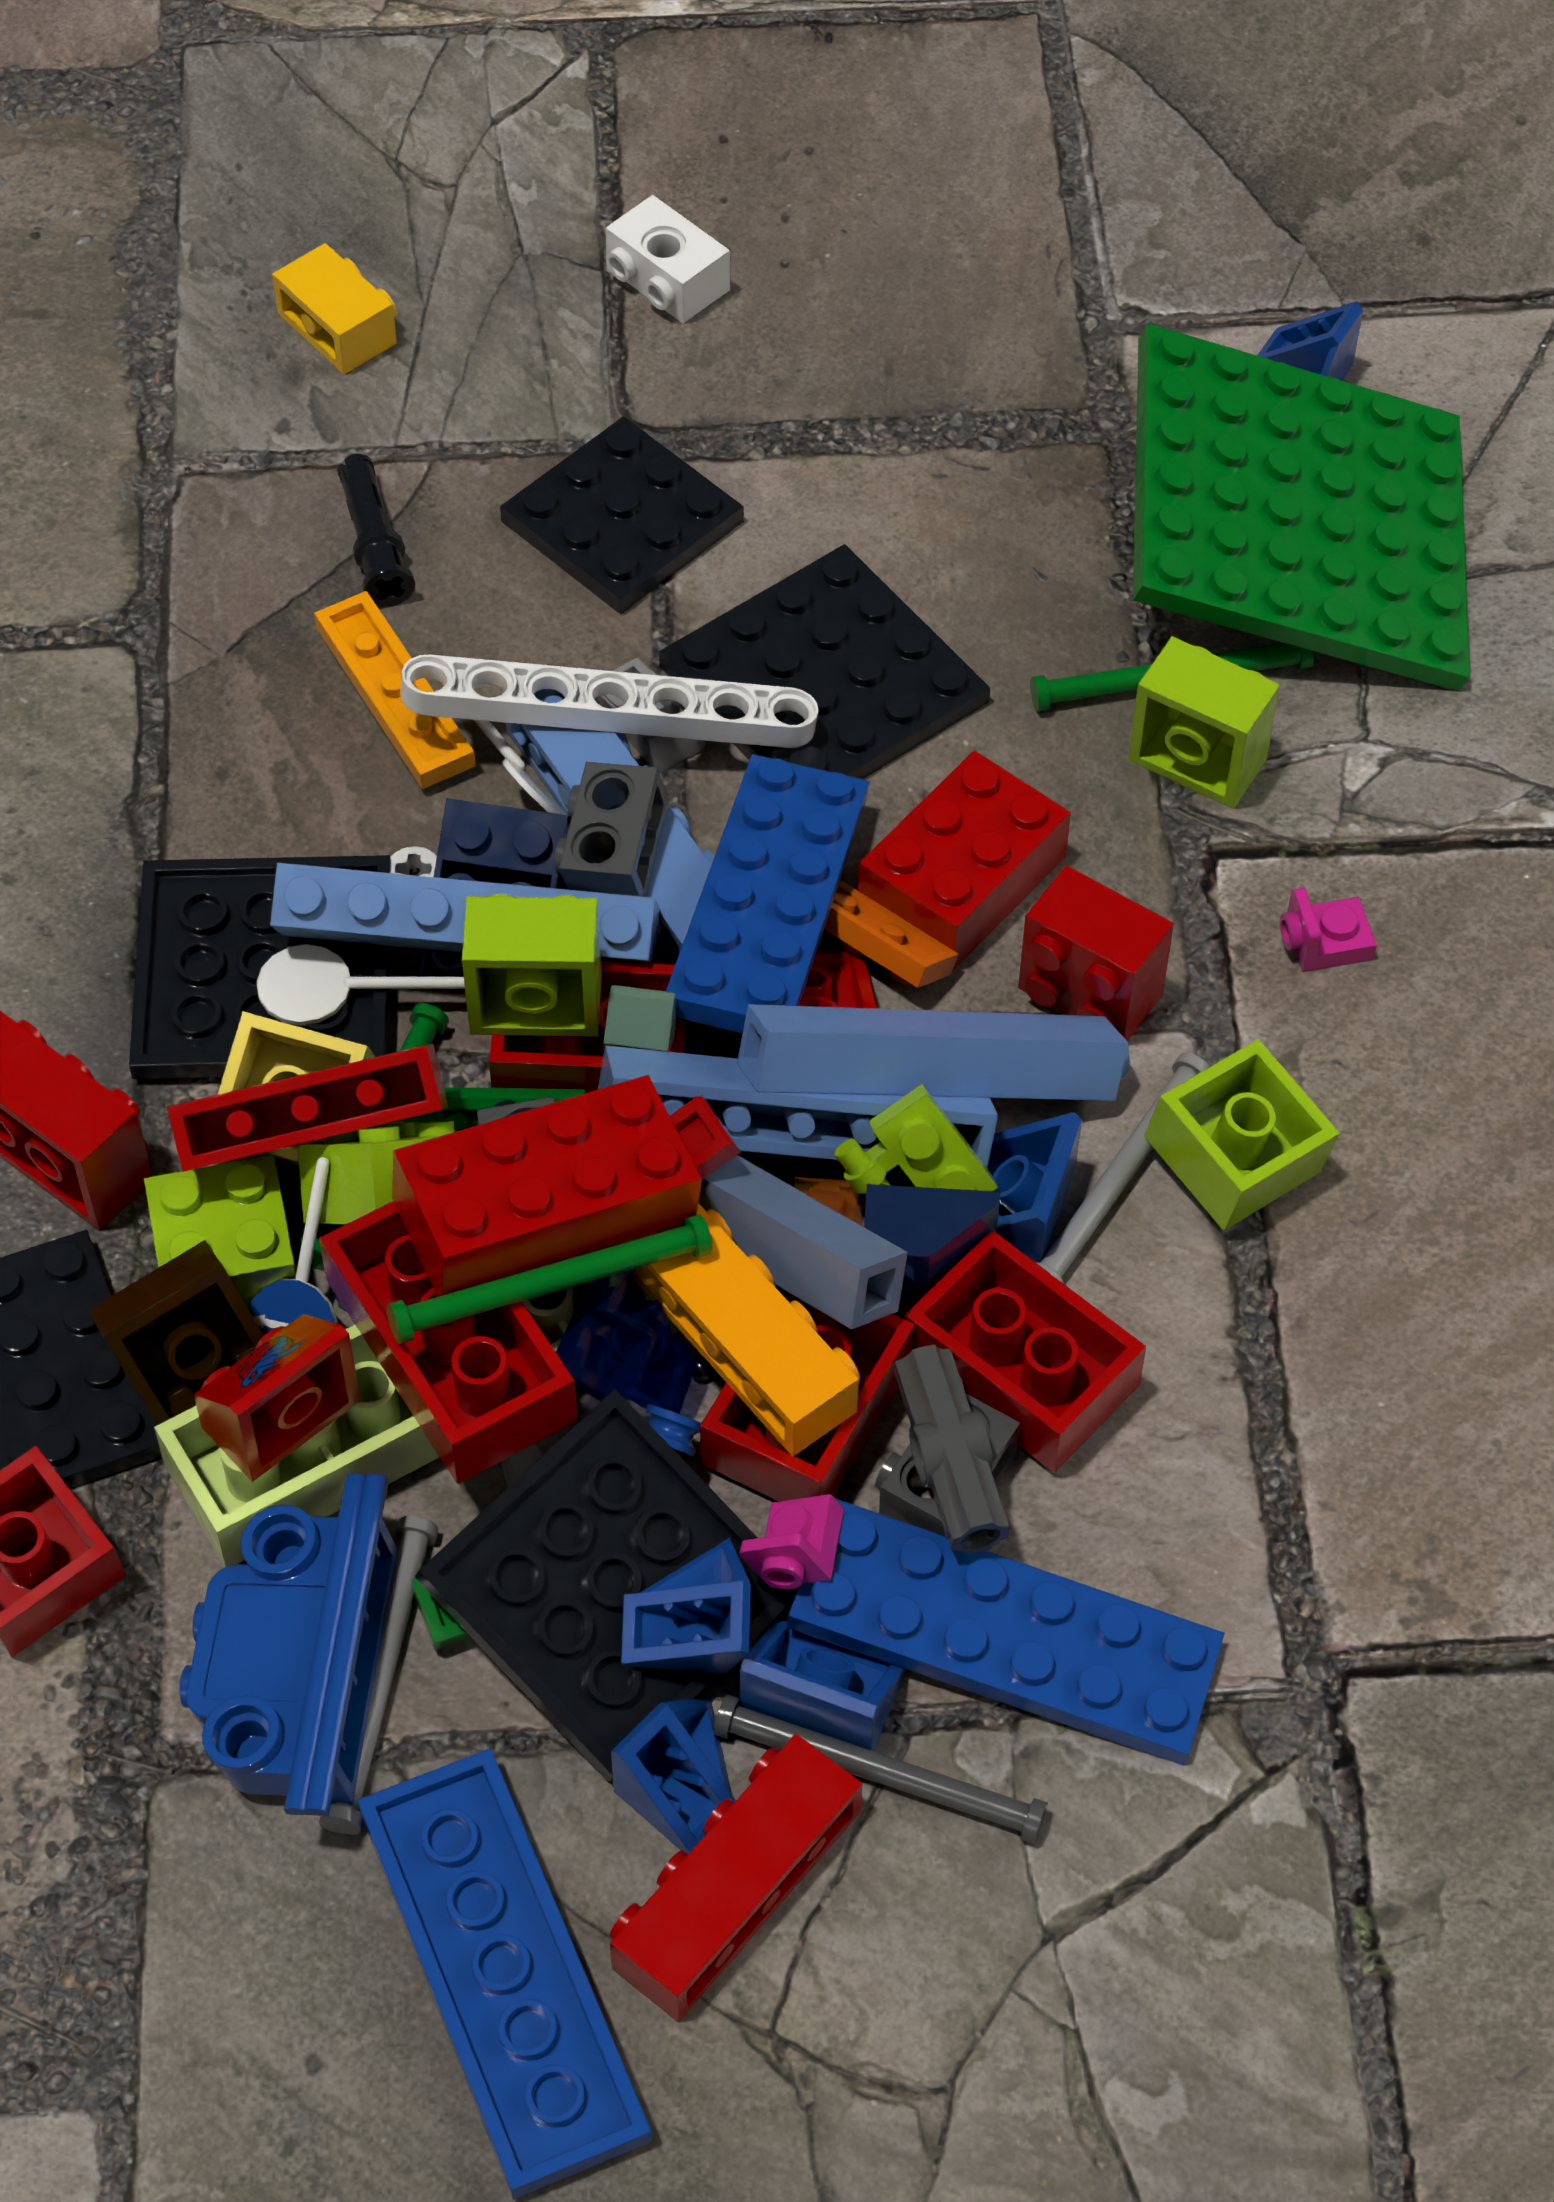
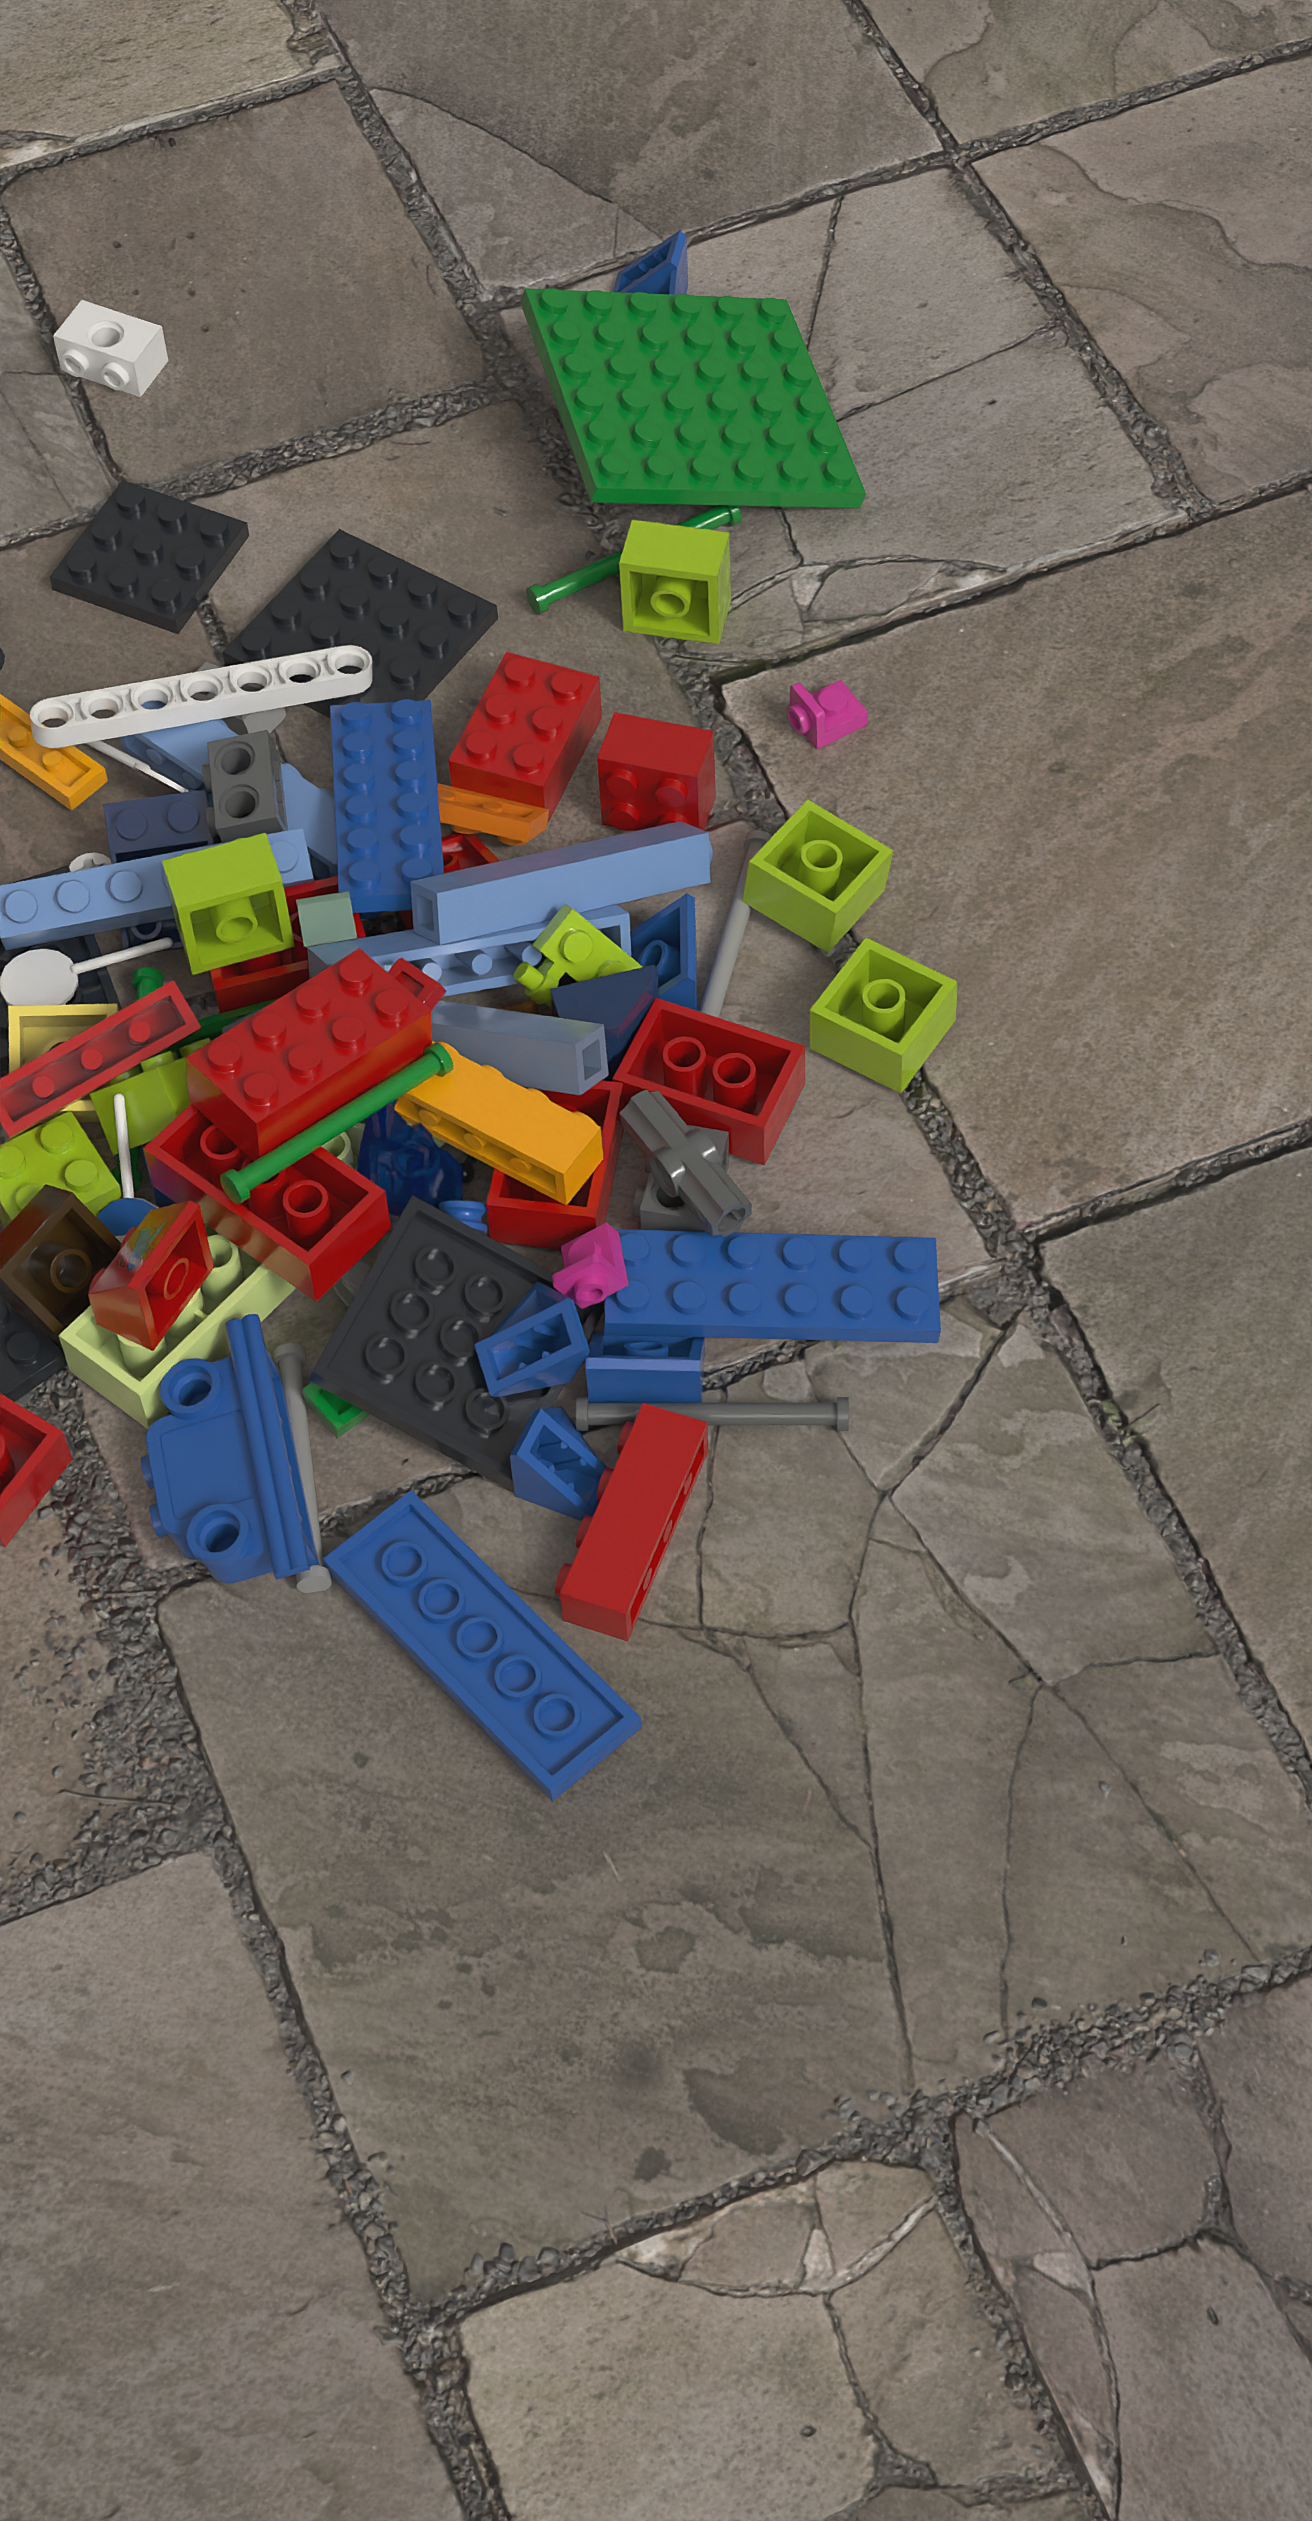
camera: 15 degrees left, 0 degrees up
none -> lime brick [810,938,958,1094]

